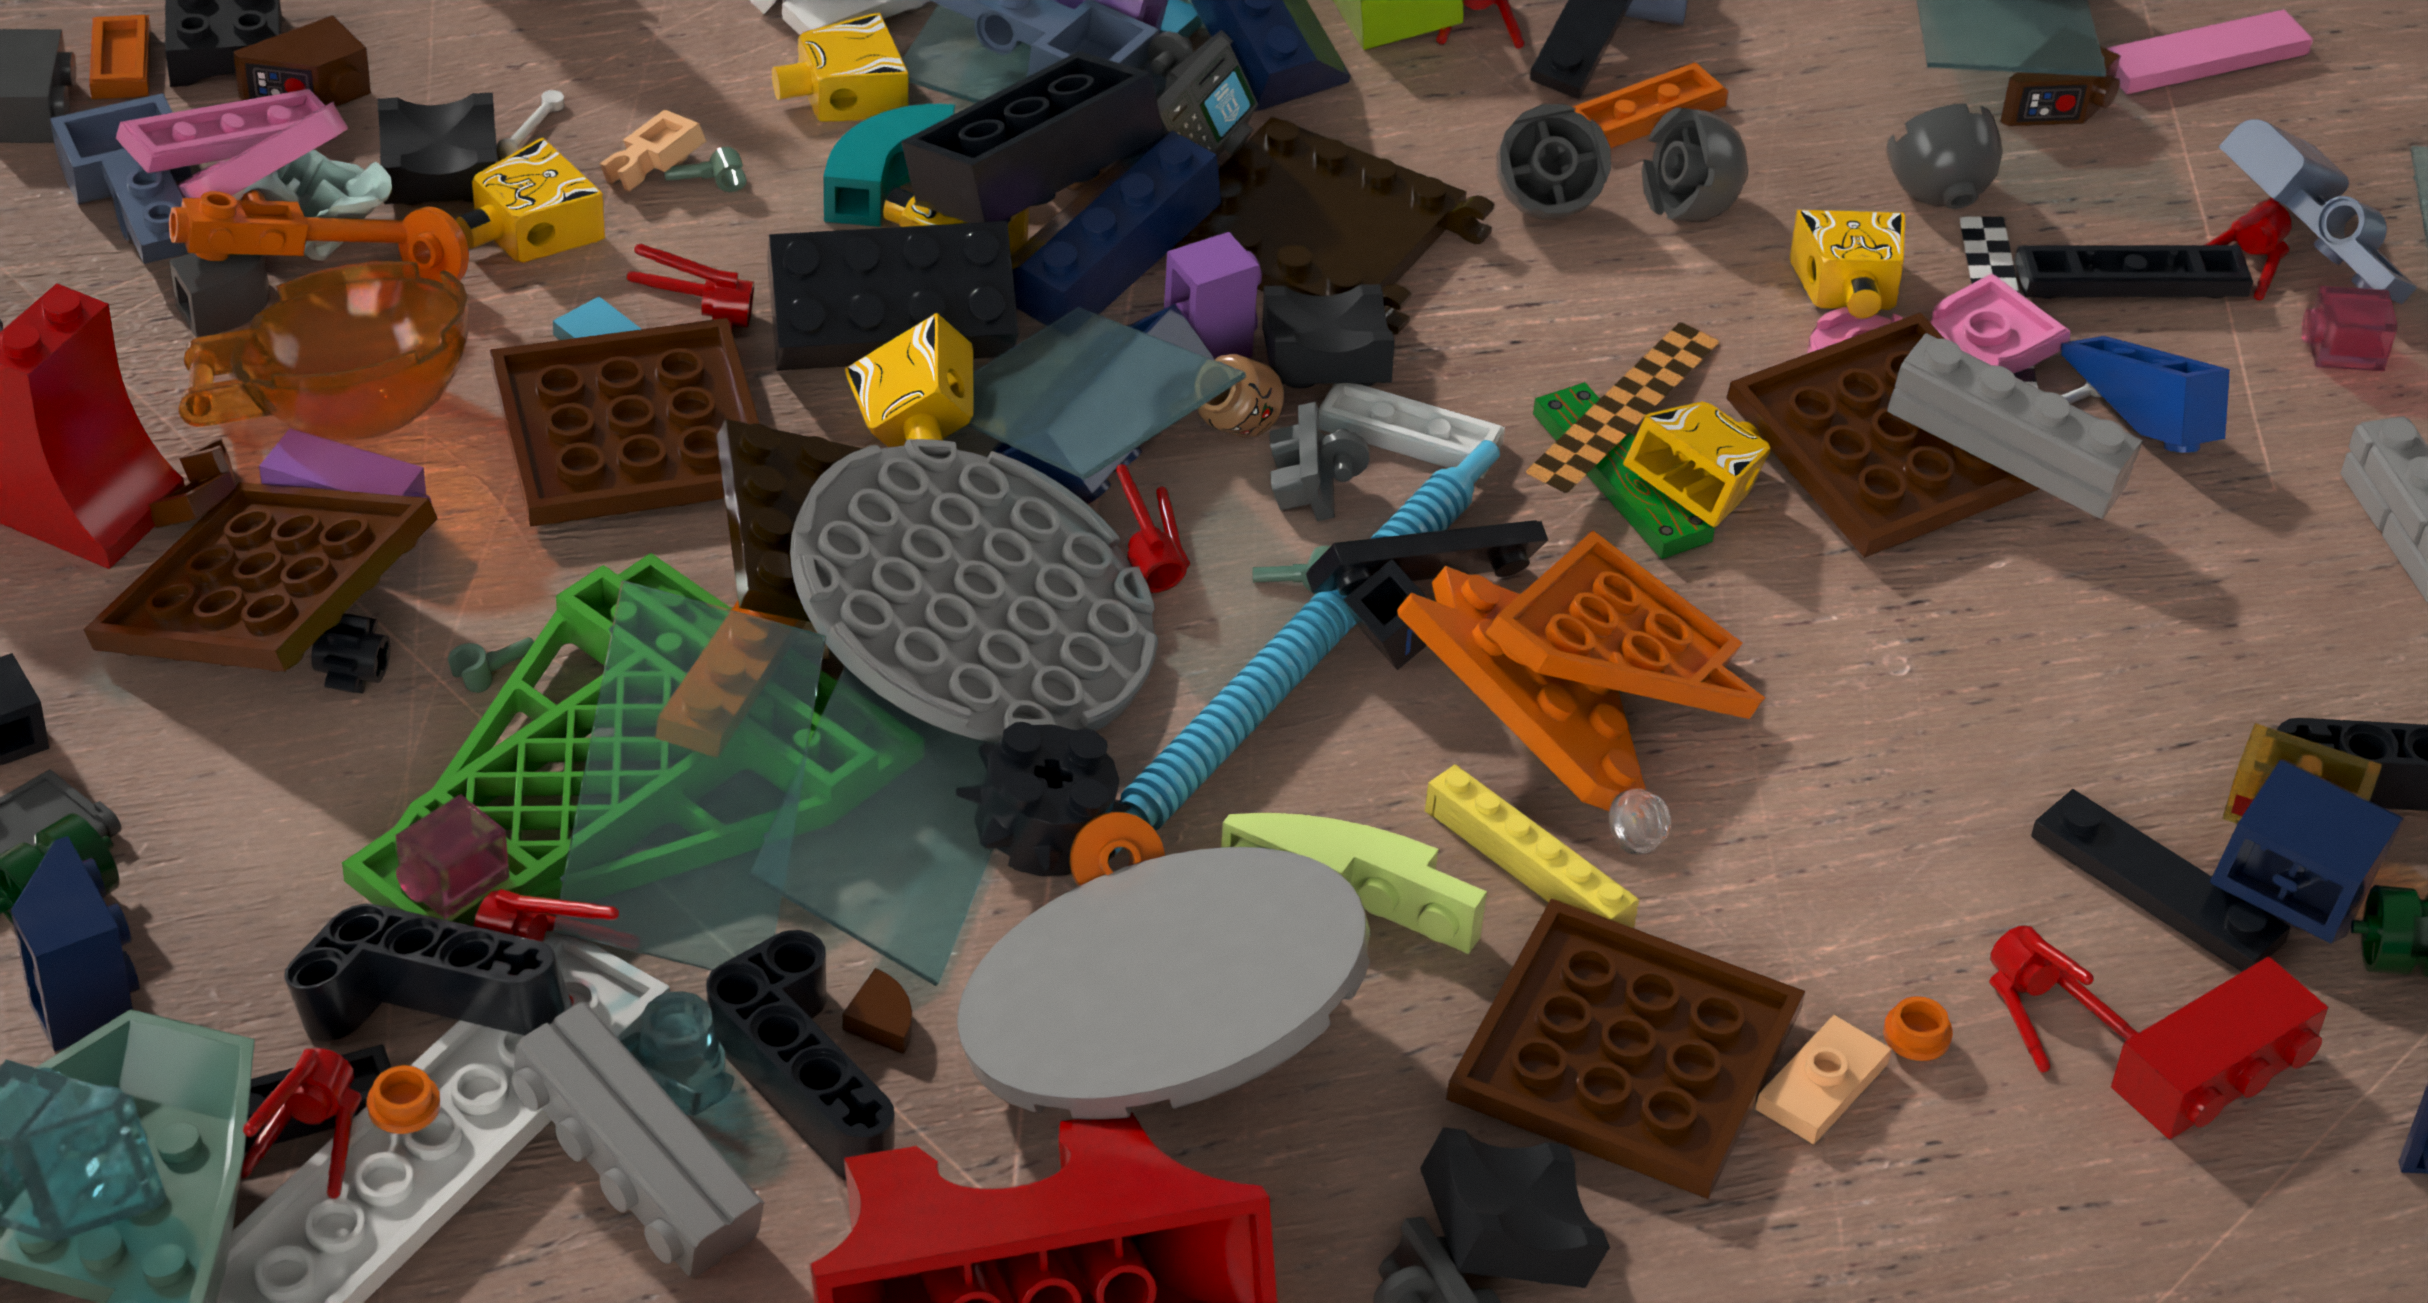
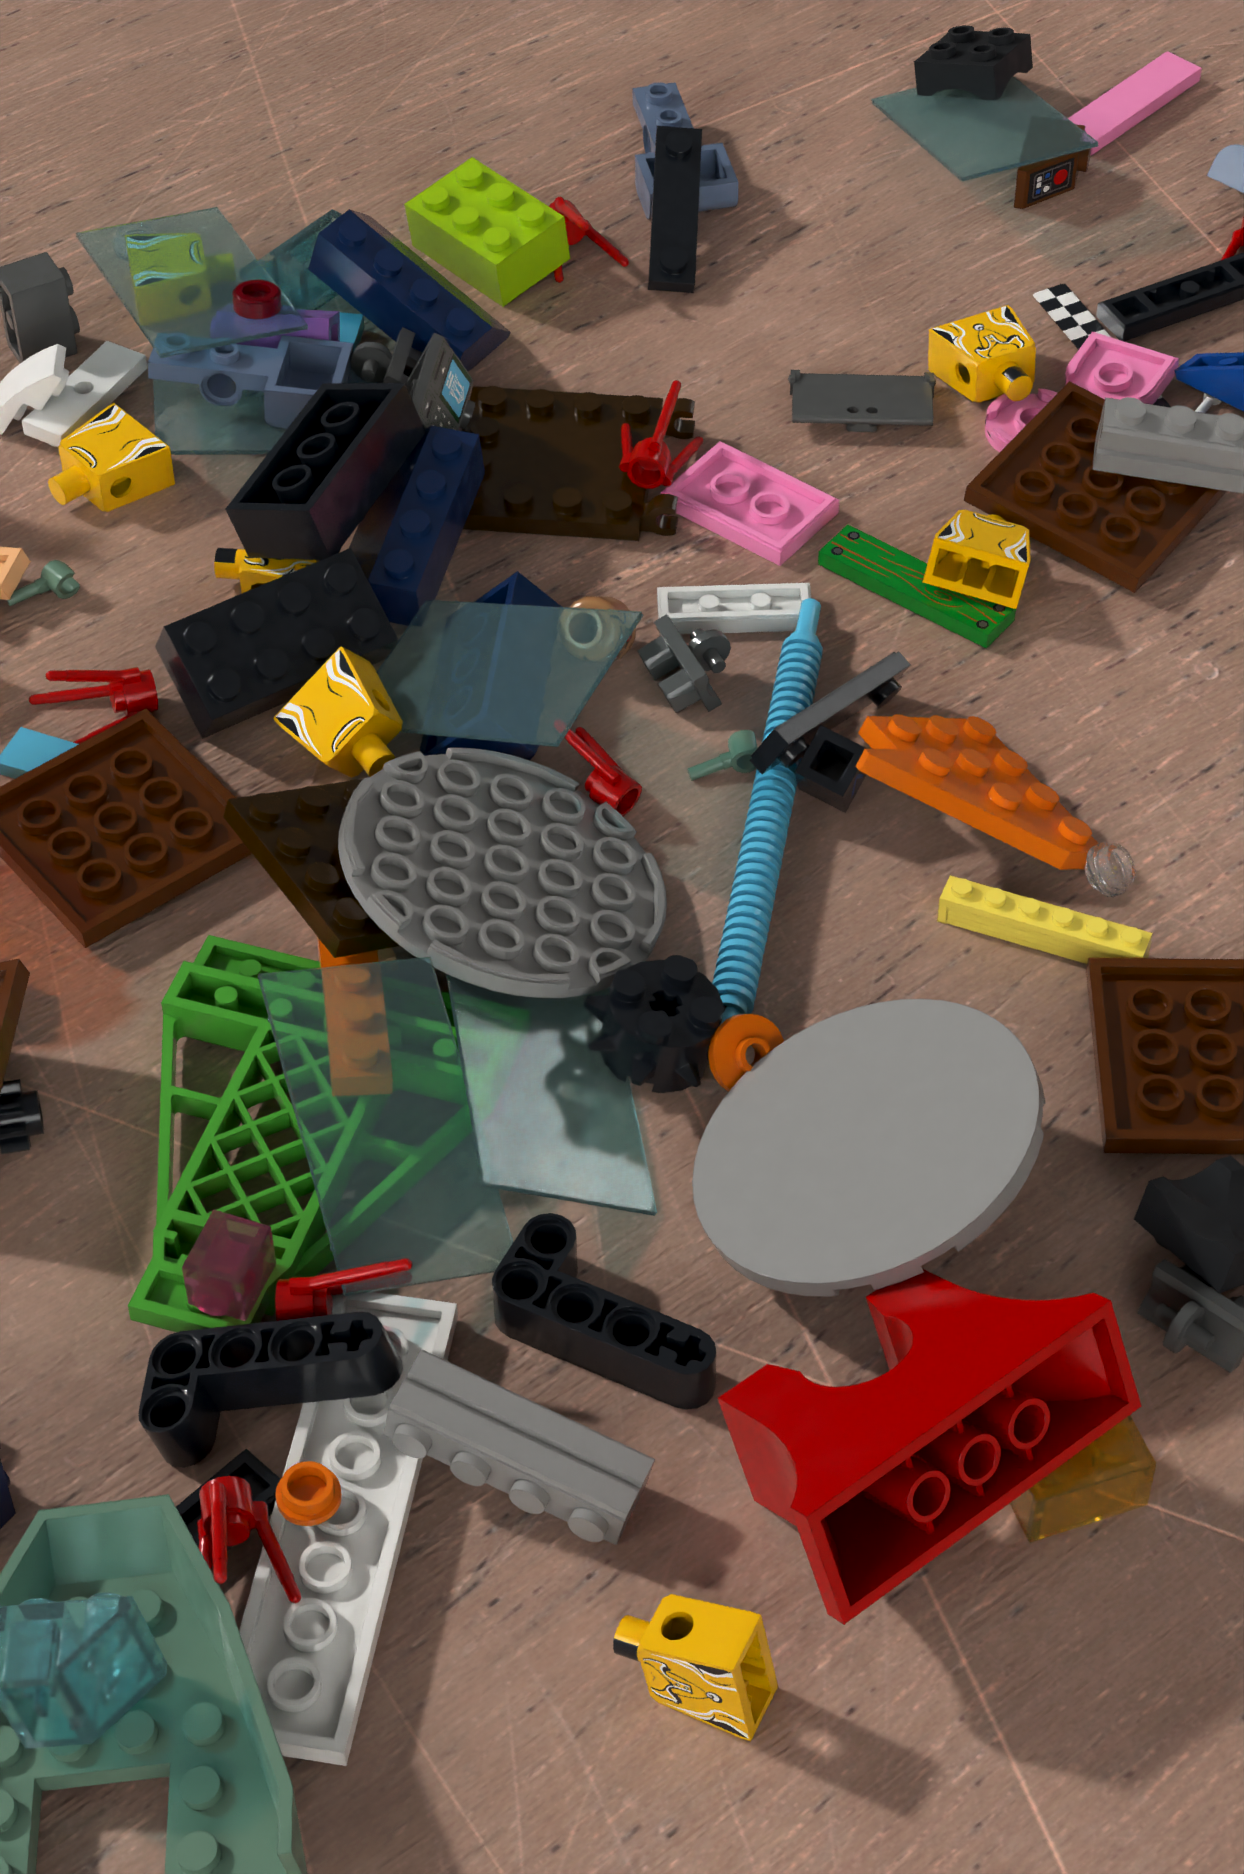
camera: 20 degrees left, 5 degrees up
sand green hand [448,637,534,693] -> none
clear light blue piece [620,991,734,1115] -> none
teal arch [823,104,955,227] -> none
reddish brown tile [842,968,912,1054] -> none
medium lavender brick [1164,232,1262,359] -> none
yellowish green slope [1221,813,1487,954] -> none
black brick [1262,284,1394,389] -> none
orange wing [1485,531,1765,719] -> none
dark grey cylinder [1496,104,1611,220] -> none
clear orange sticker [1526,322,1719,493] -> none
orange tile [1573,62,1728,149] -> none
dark grey cylinder [1642,108,1748,222] -> none
dark grey cylinder [1886,104,2003,209] -> none
none -> red plant [619,380,703,489]
none -> bright pink tile [661,441,839,566]
none -> dark grey door [788,370,936,432]

